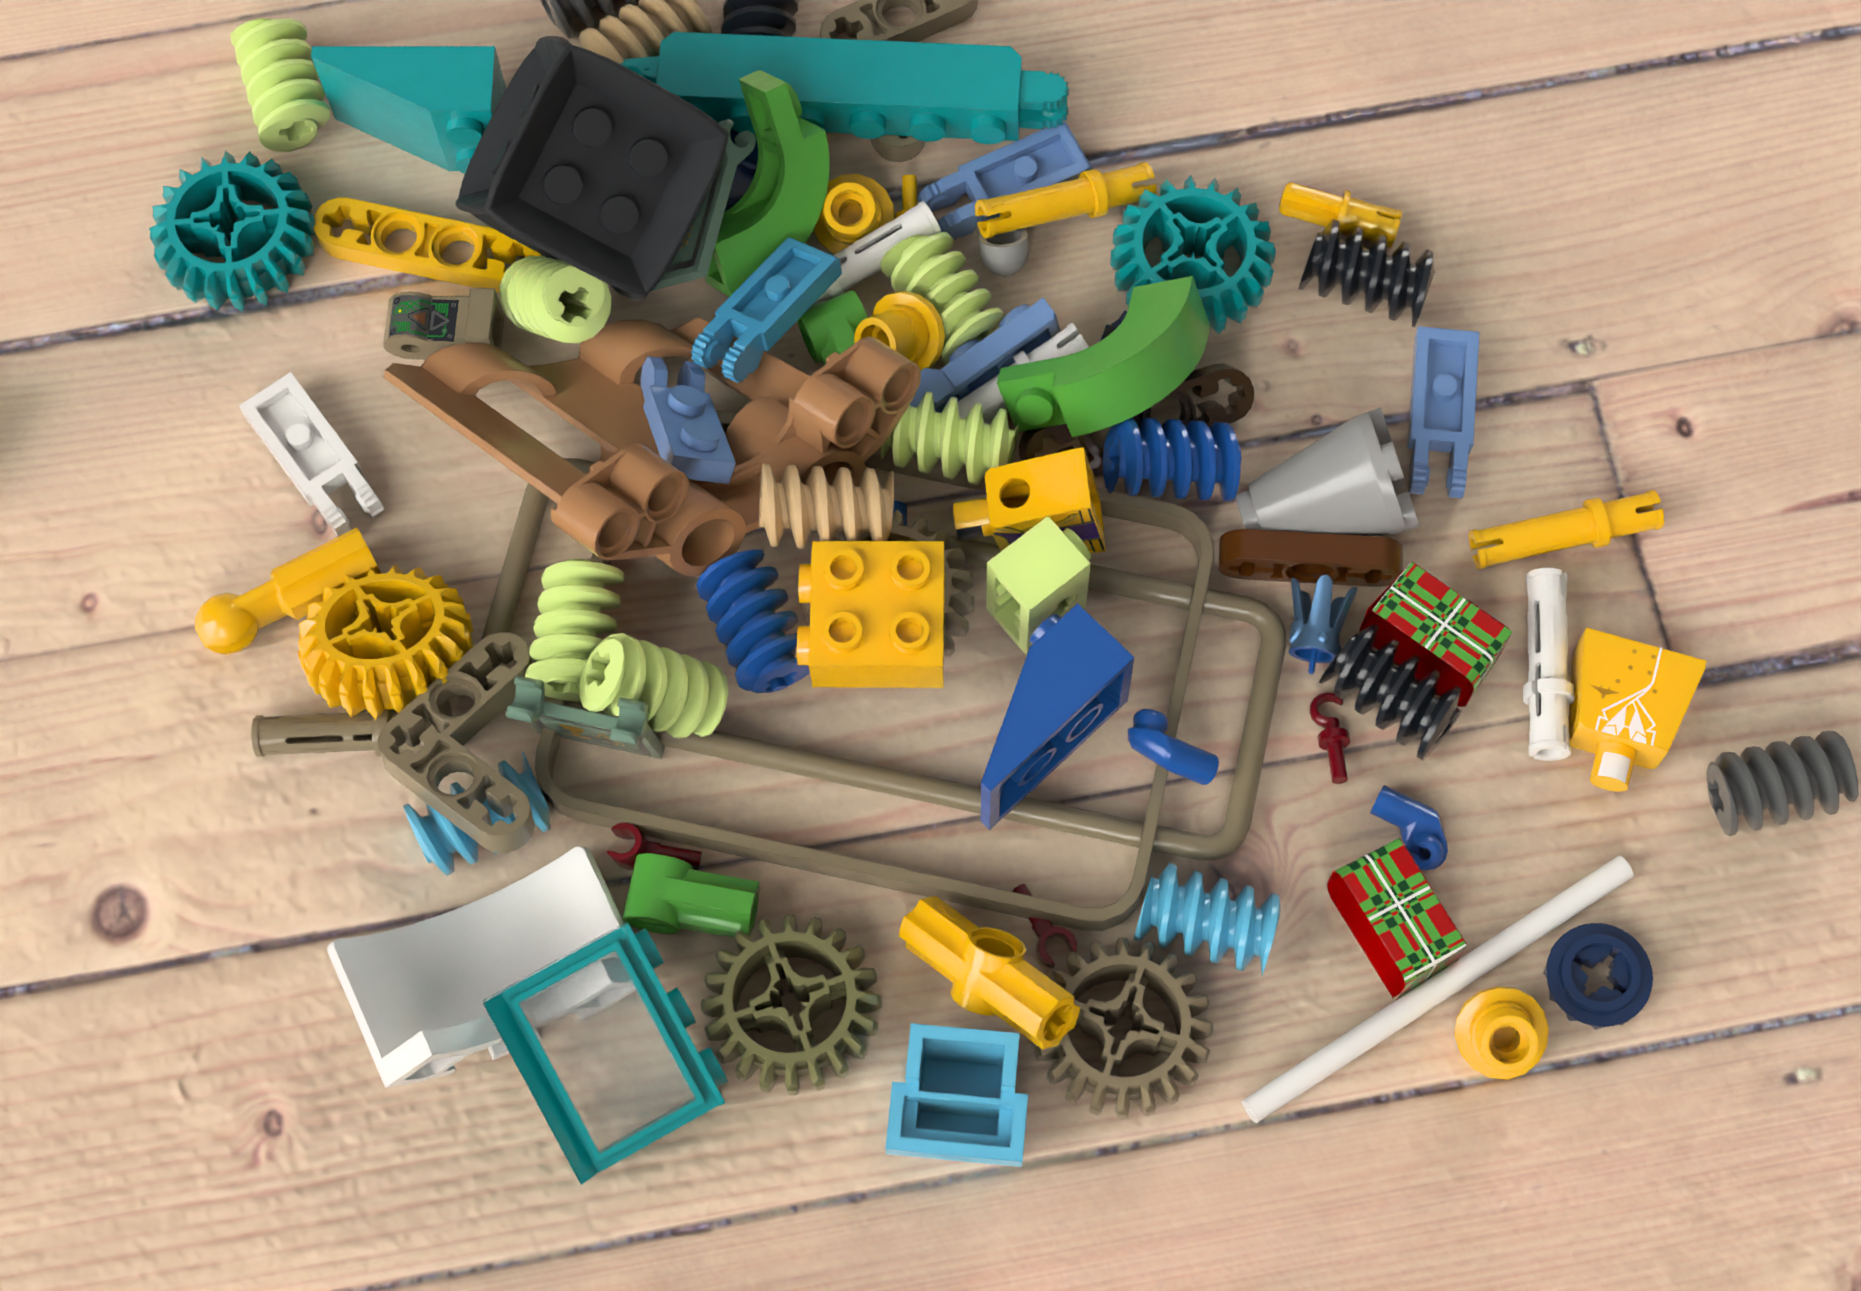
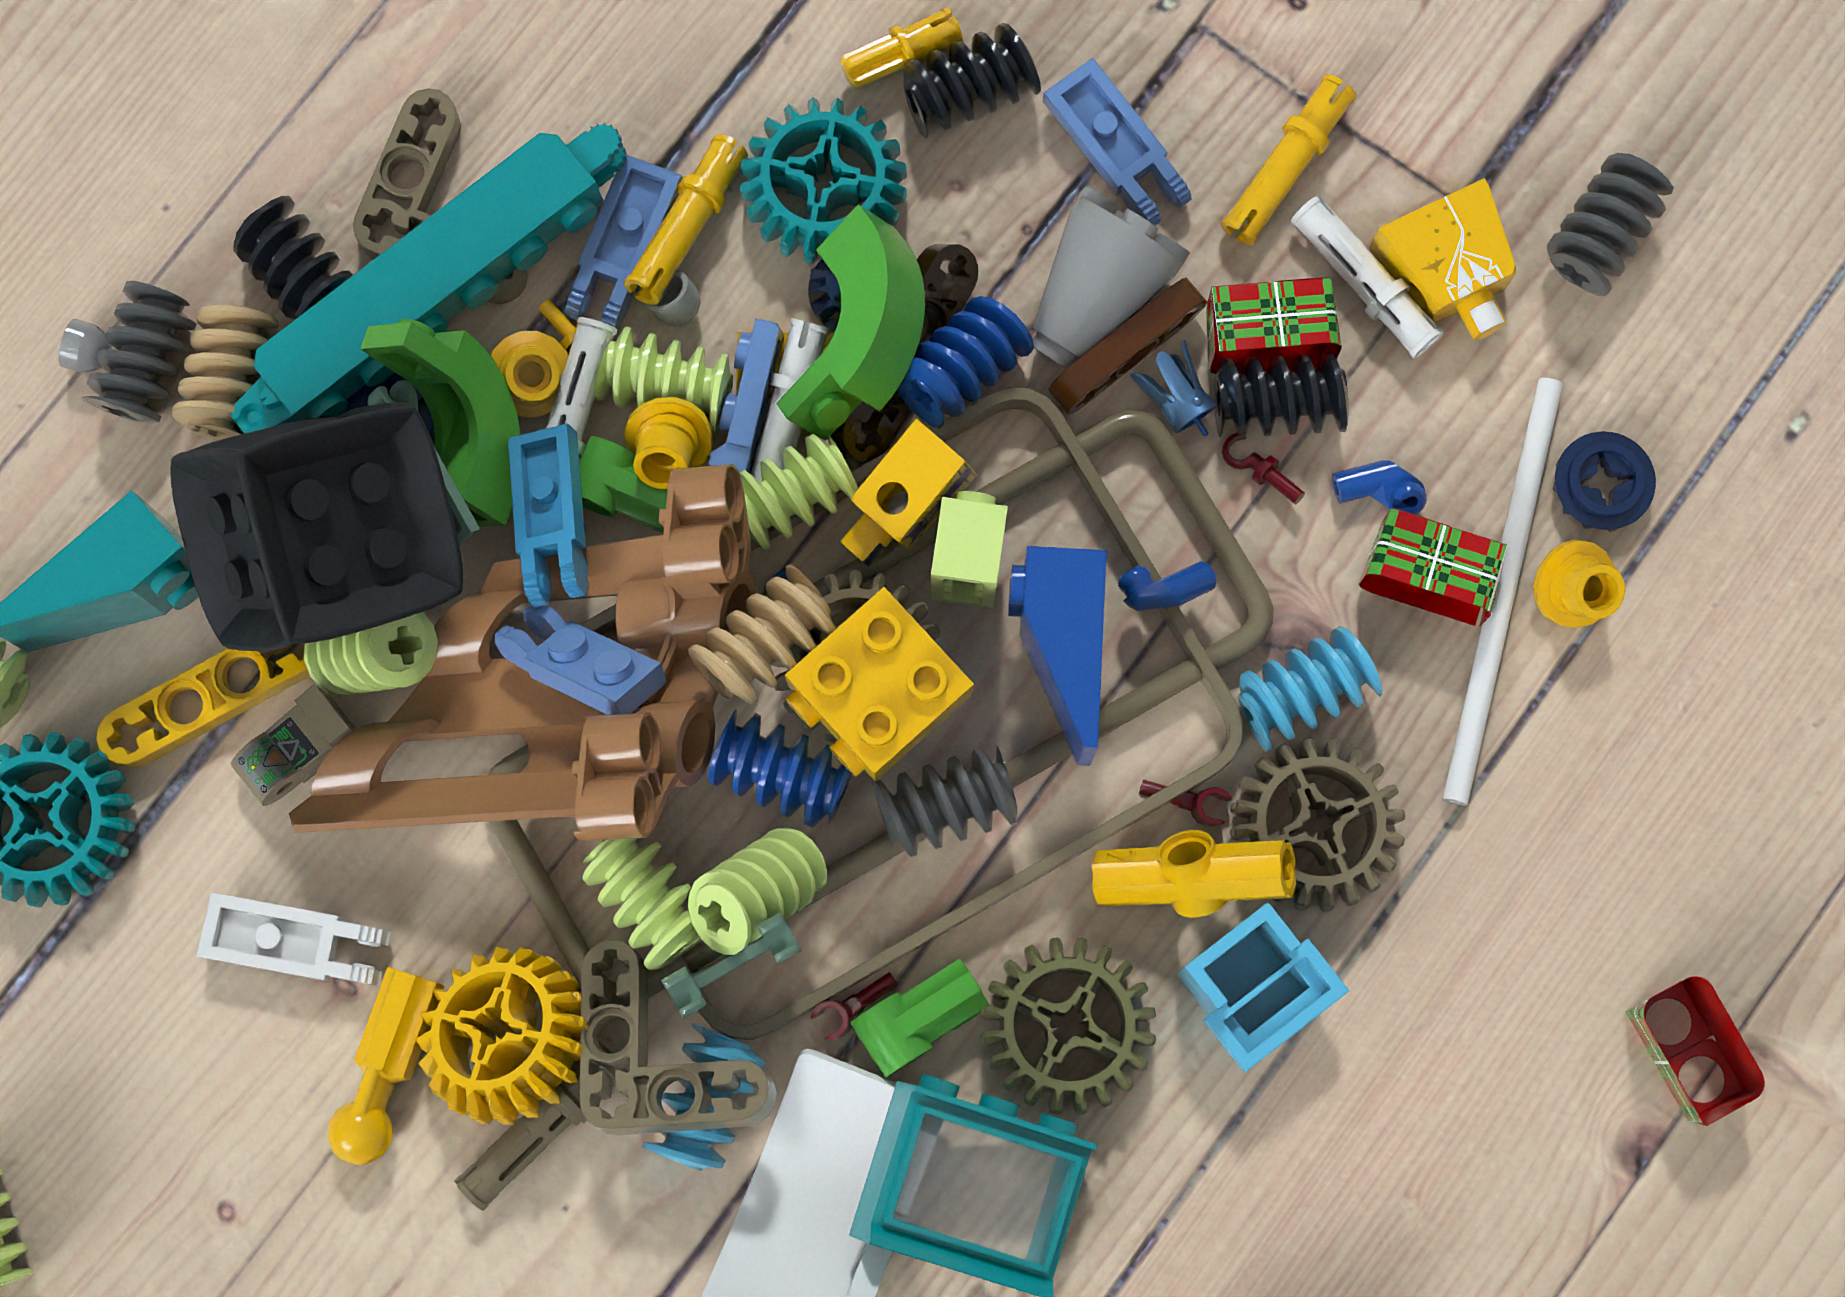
camera: 45 degrees left, 10 degrees up
none -> dark grey piece [872,745,1017,857]

